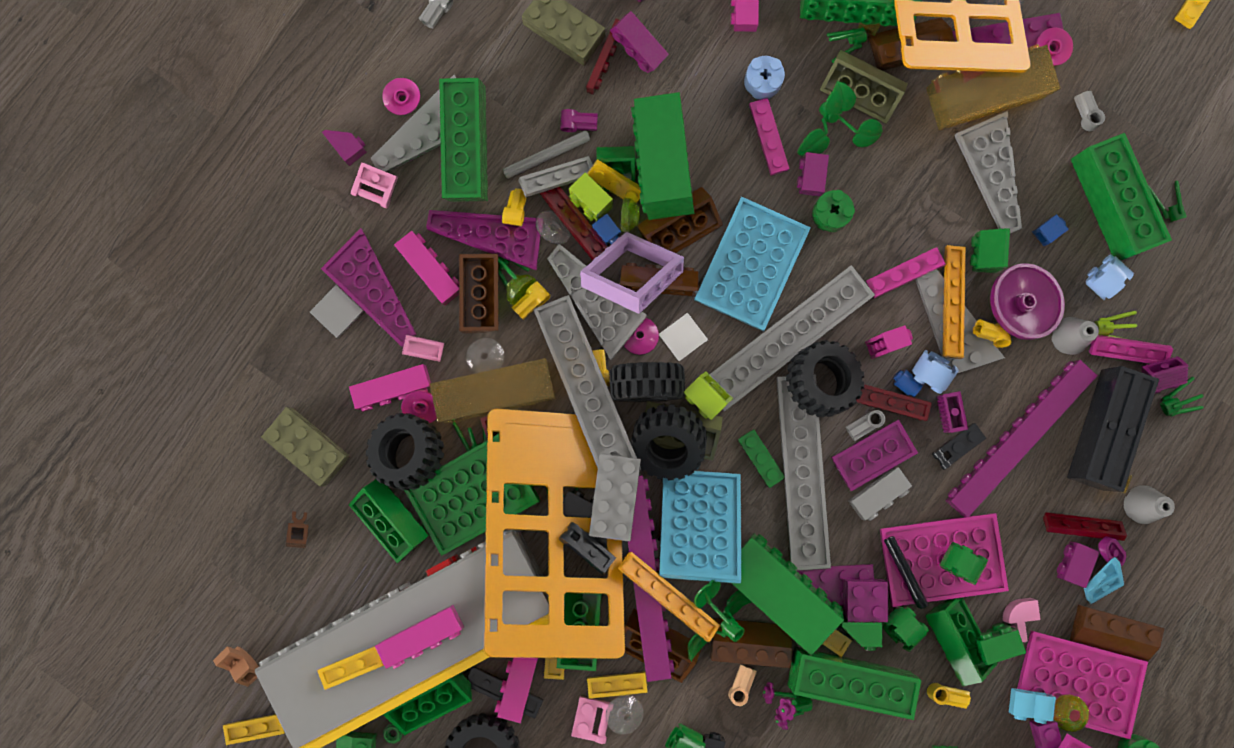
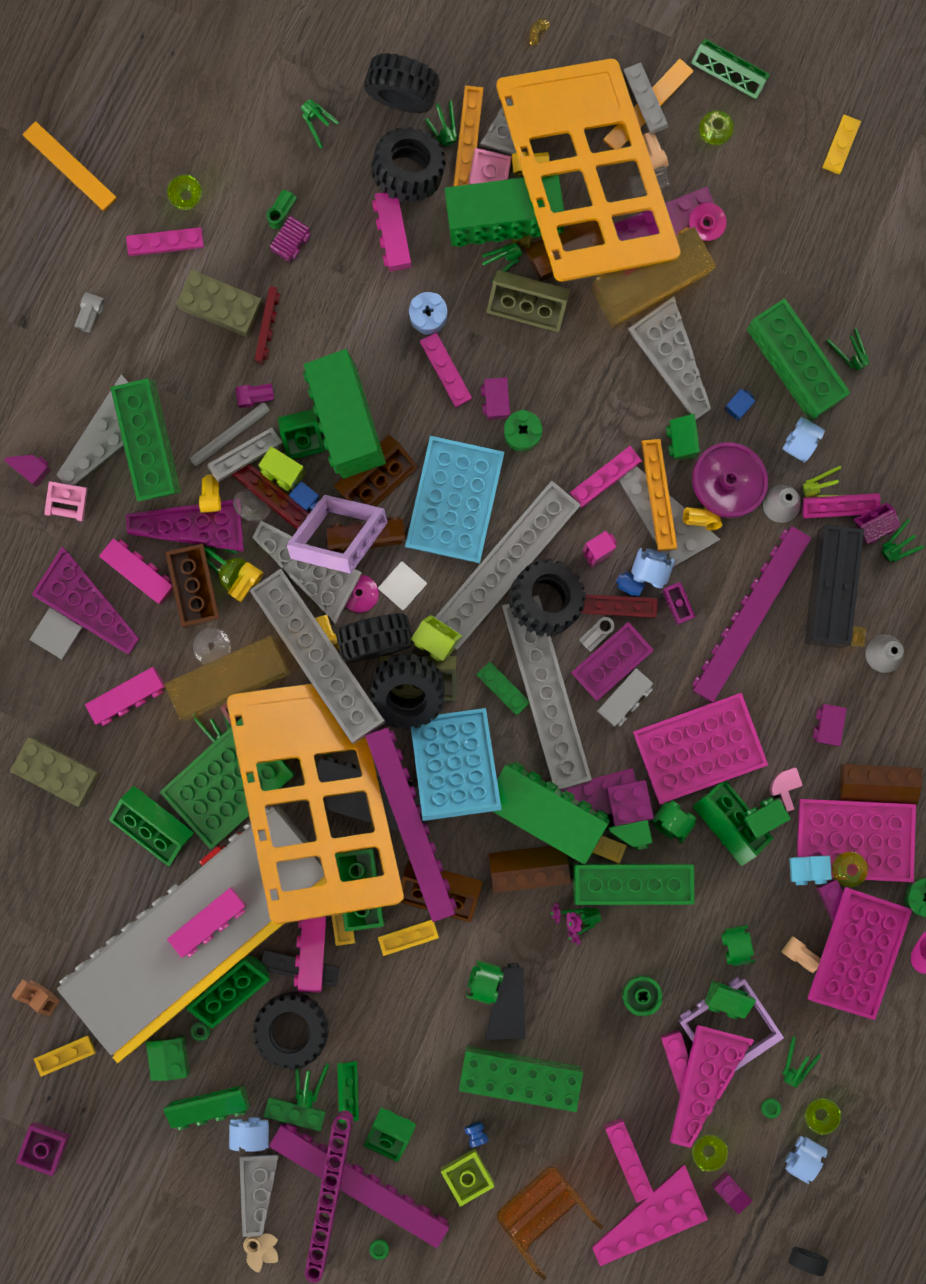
camera: 10 degrees left, 0 degrees up
reddish brown brick [286,511,308,548] -> none
yellow plate [317,646,384,690] -> none
black tyre [366,413,444,490] -> none
dark pink dish [382,78,420,115] -> none
dark pink dish [401,391,440,423] -> none
bright pink tile [402,335,444,362] -> none
black plate [559,522,616,574] -> none
bright pink plate [571,696,614,744] -> none
yellow plate [587,159,641,206] -> none
light grey brick [589,454,641,541] -> none
clear dish [606,695,644,734] -> none
magenta brick [610,11,669,73] -> none
light orange tile [618,552,720,642] -> none
clear neon green piece [621,197,640,233] -> none
green plant [687,580,752,662] -> none
light nougat piece [728,664,757,706] -> none
green plant [797,81,883,156] -> none
black axle [884,536,928,609] -> none
yellow piece [927,683,971,709] -> none
black plate [932,423,987,470] -> none
green brick [939,542,988,585] -> none
dark red plate [1043,512,1127,541] -> none
light grey piece [1074,91,1105,132] -> none
medium azure wing [1084,557,1124,604] -> none
magenta plate [1098,537,1126,567] -> none

